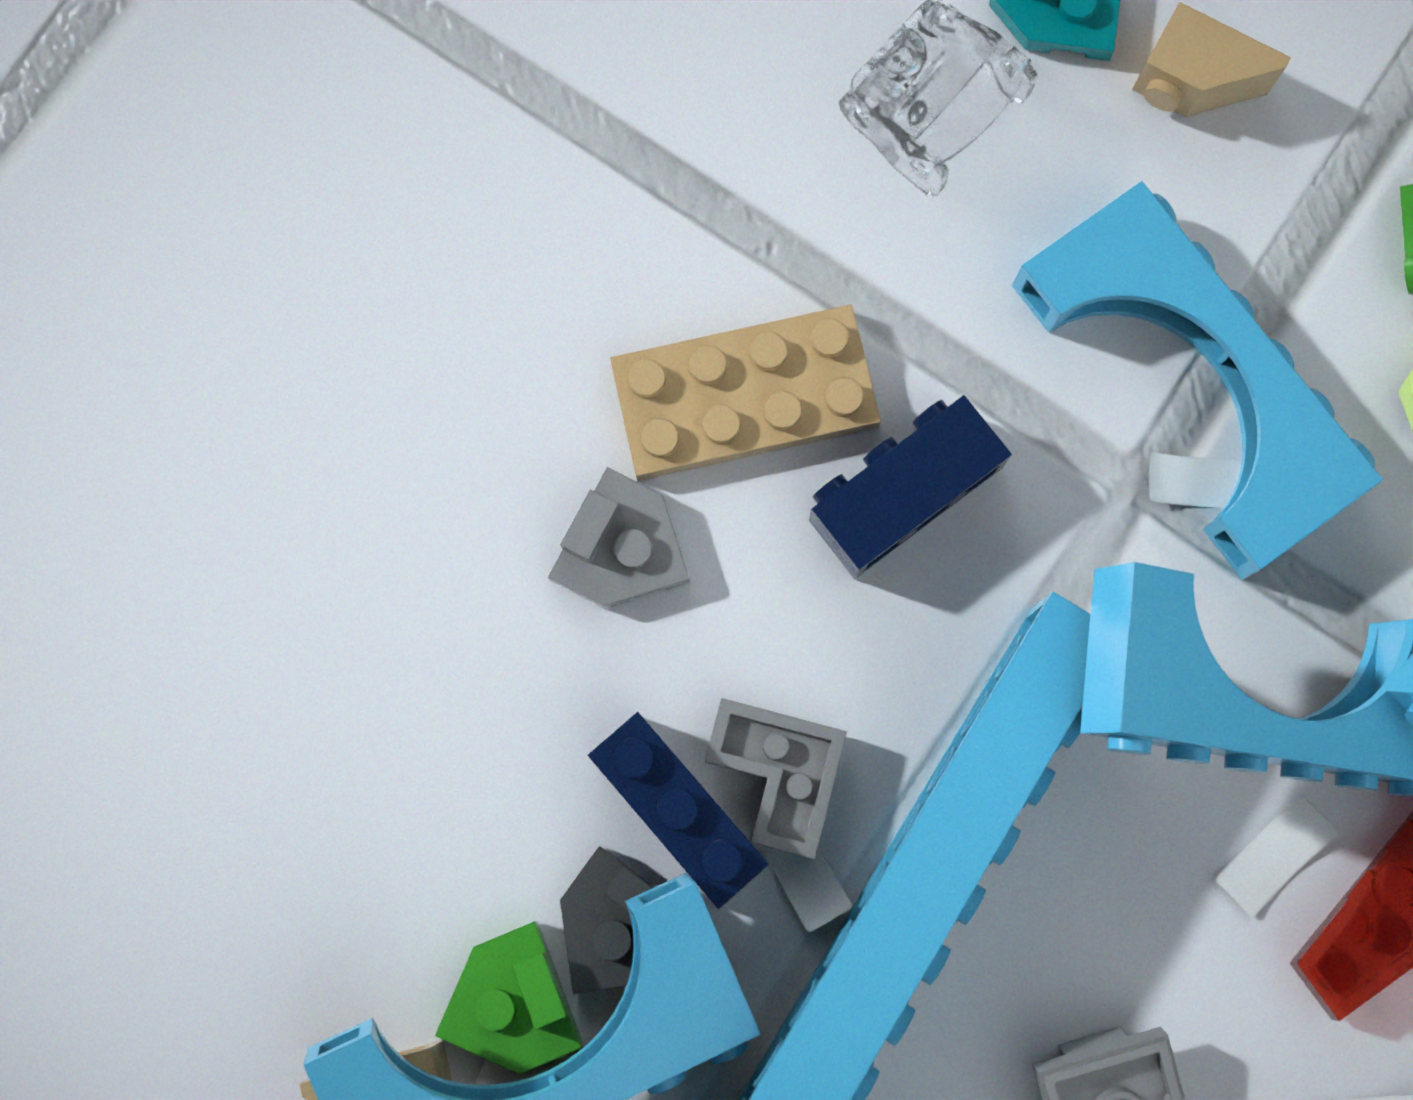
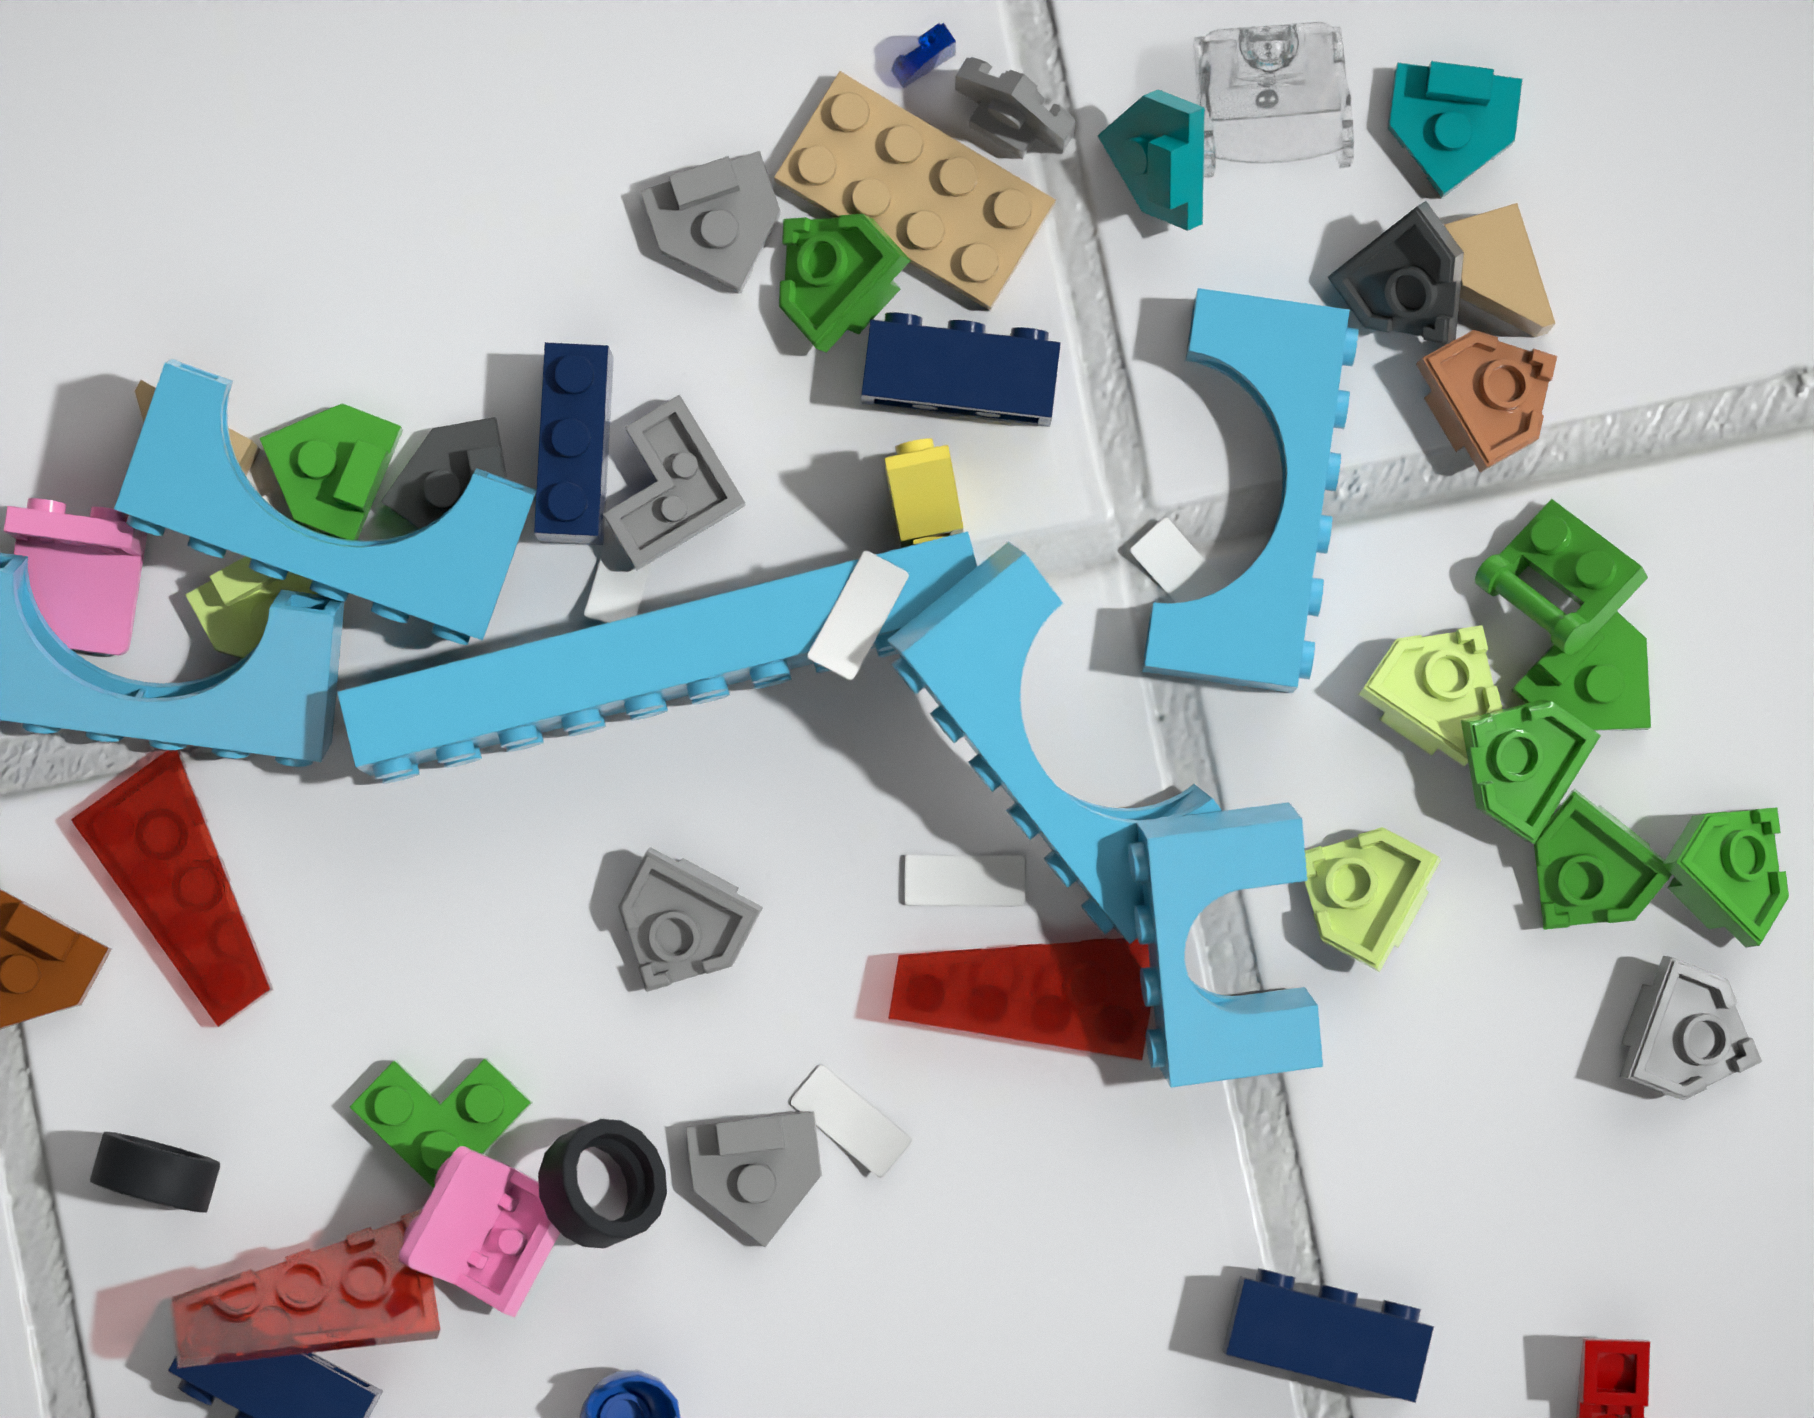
camera: 40 degrees right, 5 degrees up
none -> bright green plate [779,214,911,353]
none -> white sticker [808,551,909,680]
none -> light yellow slope [885,438,964,548]
none -> clear blue tile [891,23,956,89]
none -> light grey plate [955,57,1076,159]
none -> teal plate [1097,89,1205,231]
none -> dark grey plate [1327,201,1464,344]
none -> nougat plate [1416,330,1557,473]

